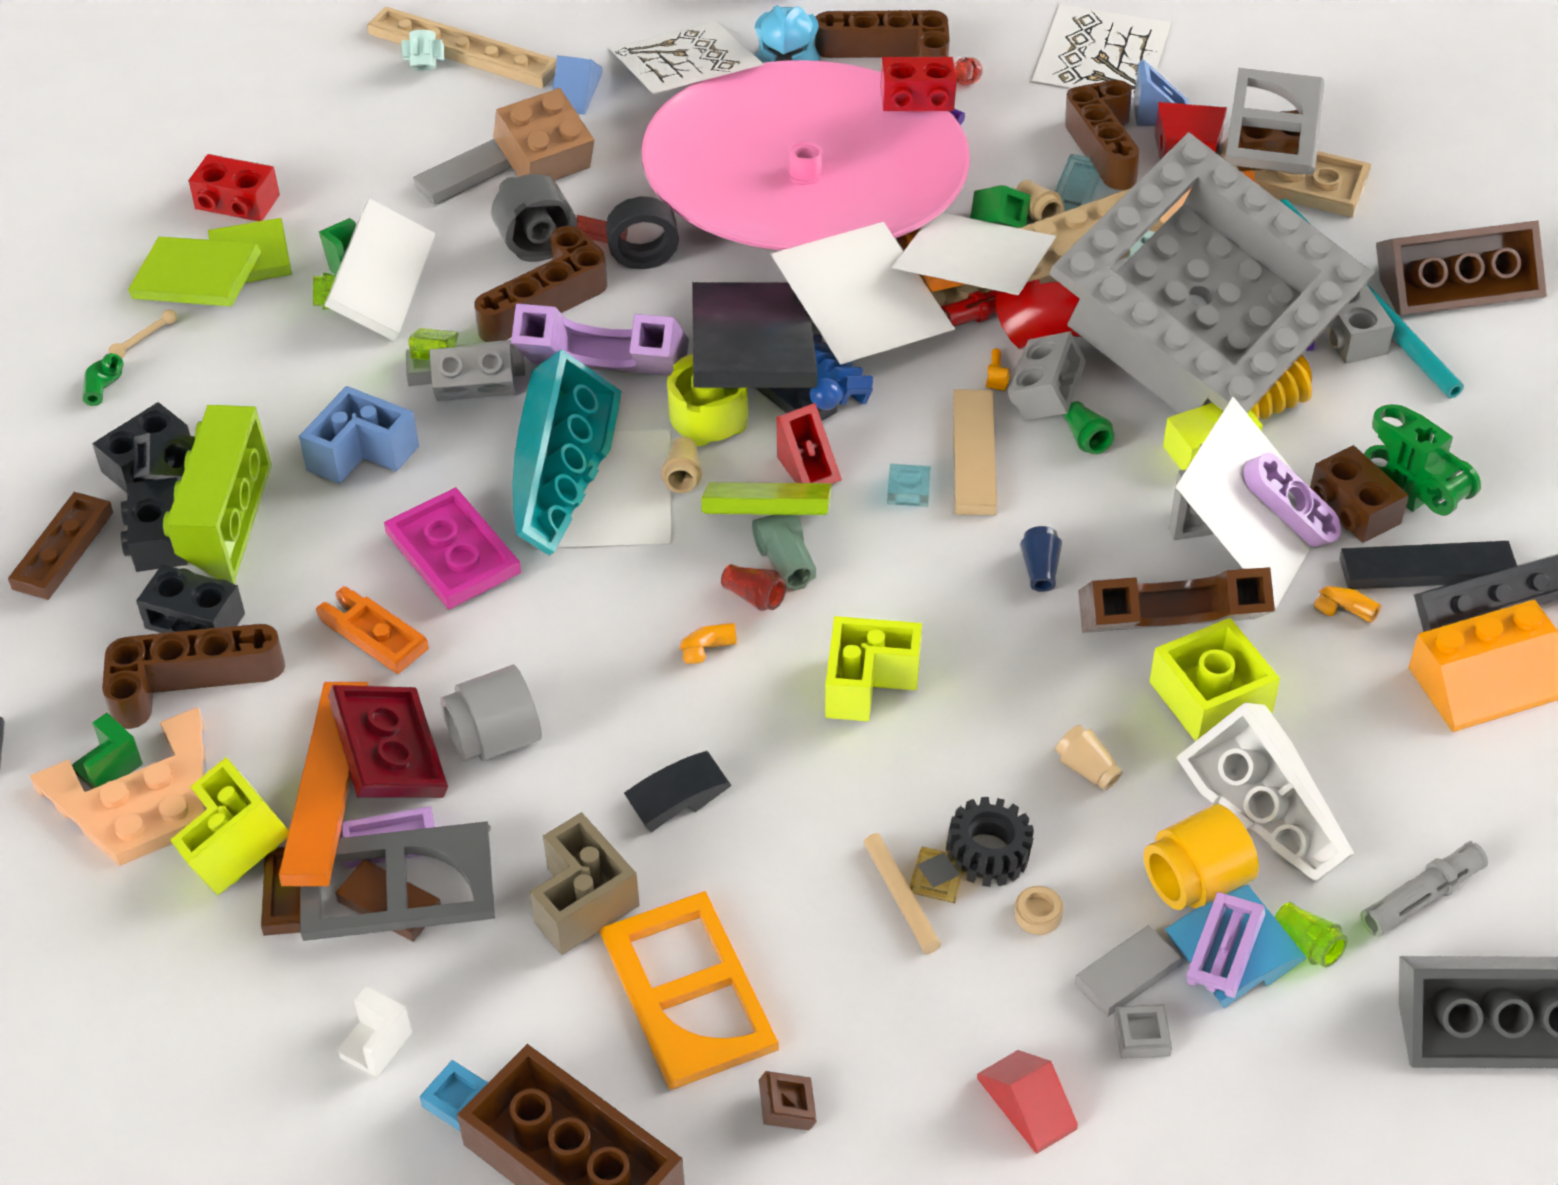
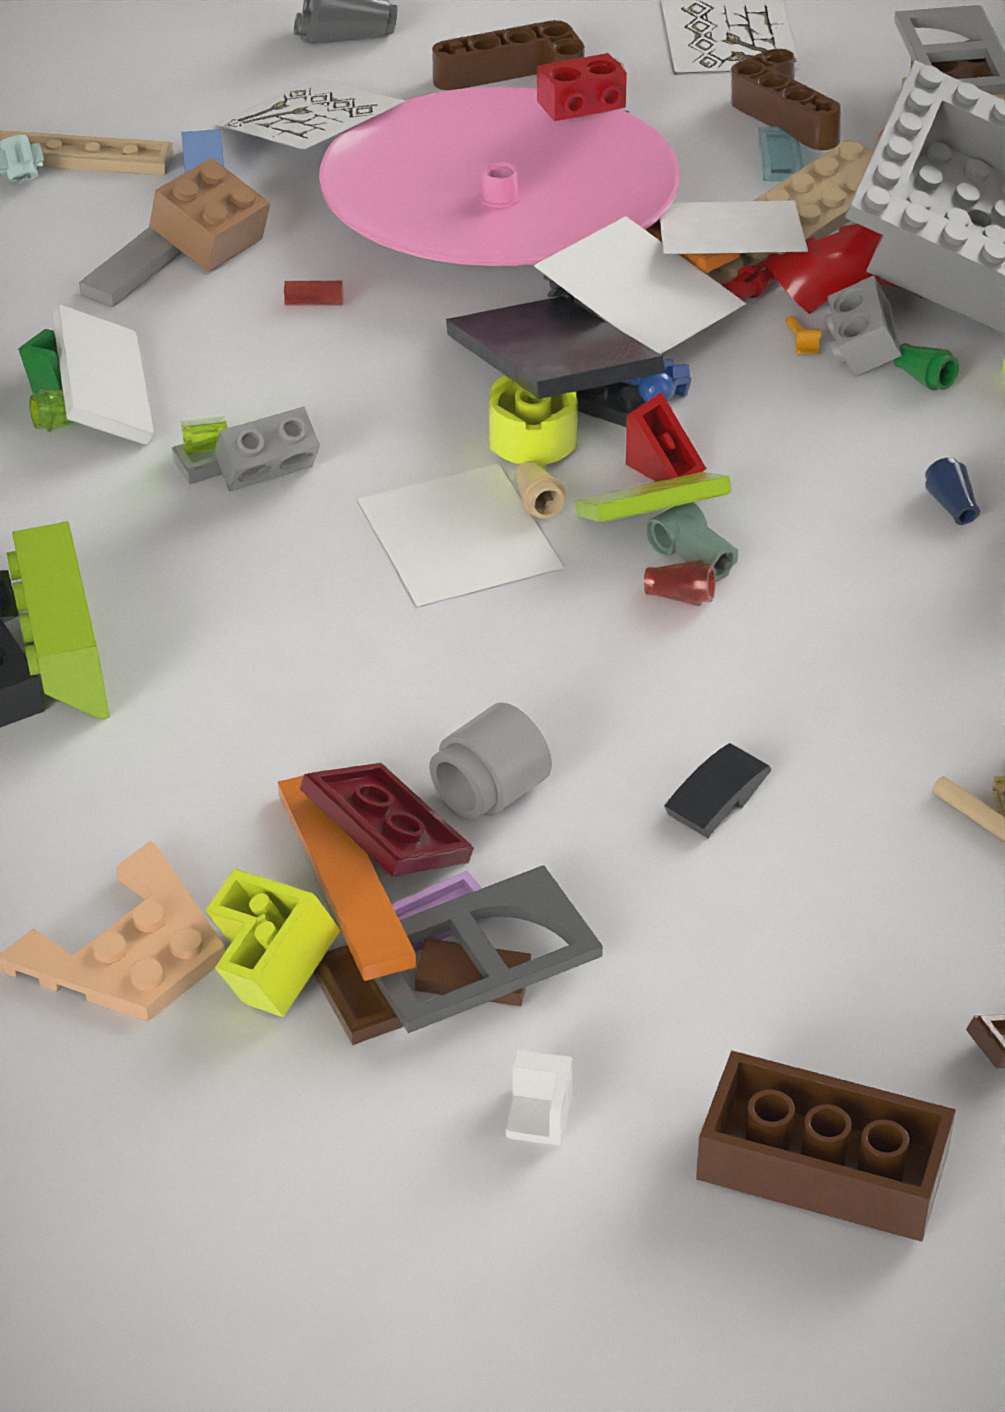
camera: 20 degrees left, 5 degrees down
green panel [72,712,143,789] -> none
reddish brown beam [102,624,286,729] -> none
black brick [136,564,245,633] -> none
medium blue brick [299,386,419,484] -> none
orange hinge [316,586,429,675] -> none
dark pink plate [384,487,521,610] -> none
dark azure tile [419,1060,488,1132] -> none
reddish brown beam [474,226,607,342] -> none
dark grey brick [491,174,577,262] -> none
lavender arch [511,304,689,376] -> none
teal wedge [512,349,622,556] -> none
dark tan brick [530,812,640,955] -> none
light orange window [599,891,779,1090] -> none
black tyre [606,196,679,269] -> none
light orange arm [679,623,737,664] -> none
medium azure helmet [754,5,821,63] -> none
neon yellow brick [825,616,922,721] -> none
clear light blue plate [887,464,931,507] -> none
tan tile [953,389,997,515] -> none
green panel [970,185,1031,228] -> none
tan cone [1016,180,1064,223] -> none
medium blue slope [1133,59,1189,126] -> none
red torso [1154,102,1227,160] -> none

